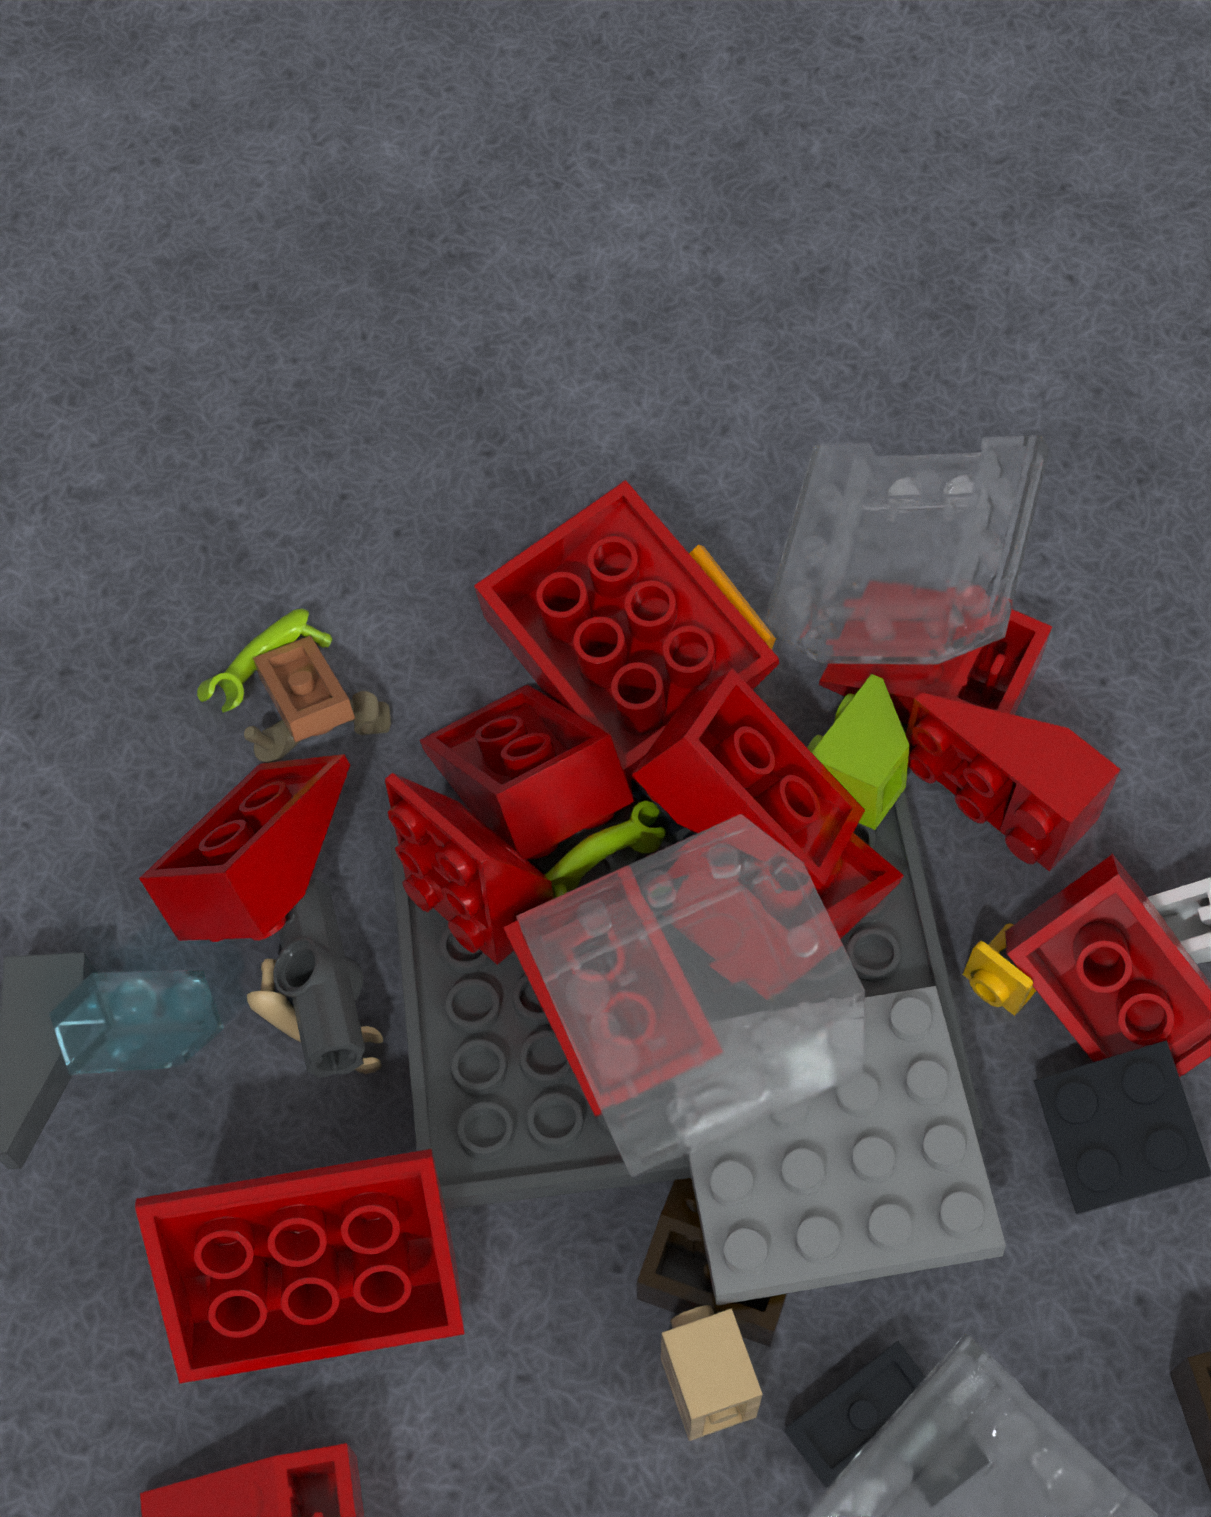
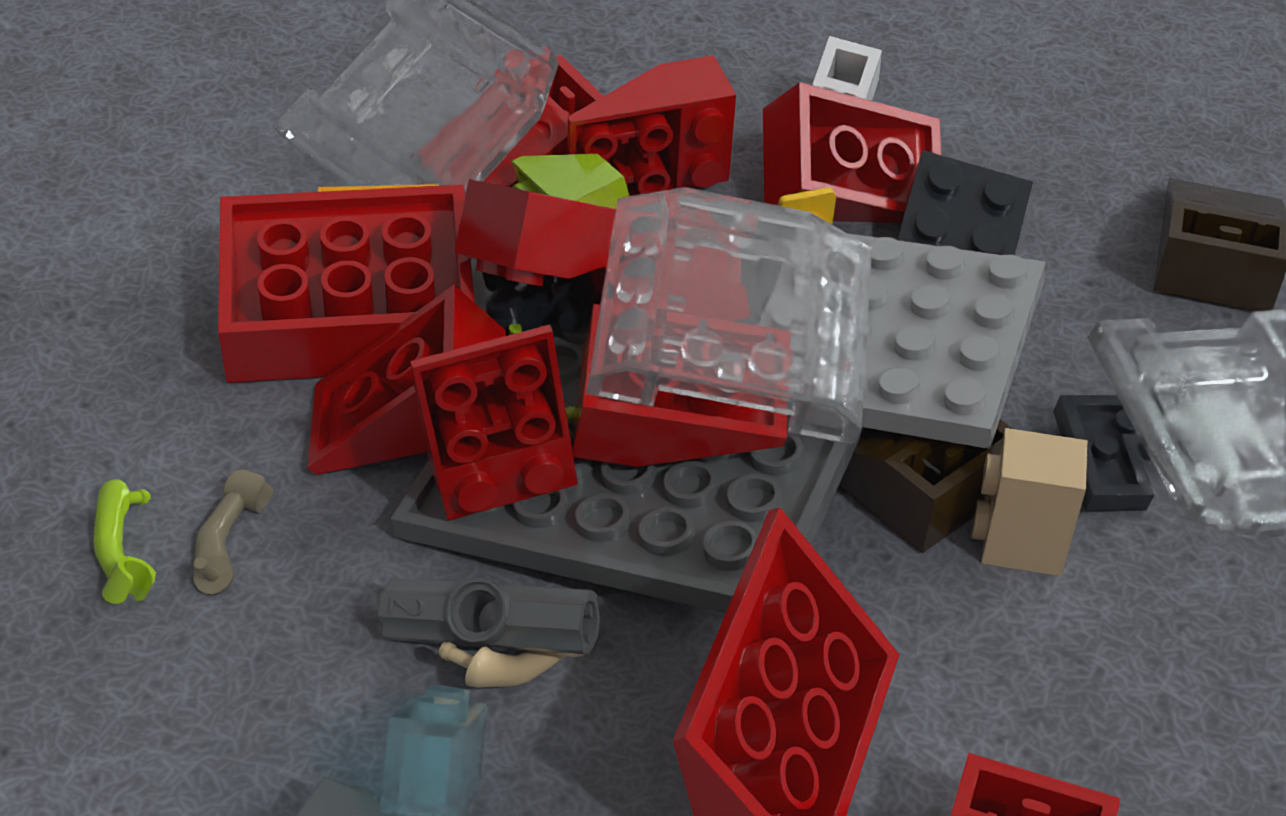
camera: 65 degrees left, 20 degrees down
red slope [139,754,350,942] -> none
nougat plate [253,635,355,743] -> none

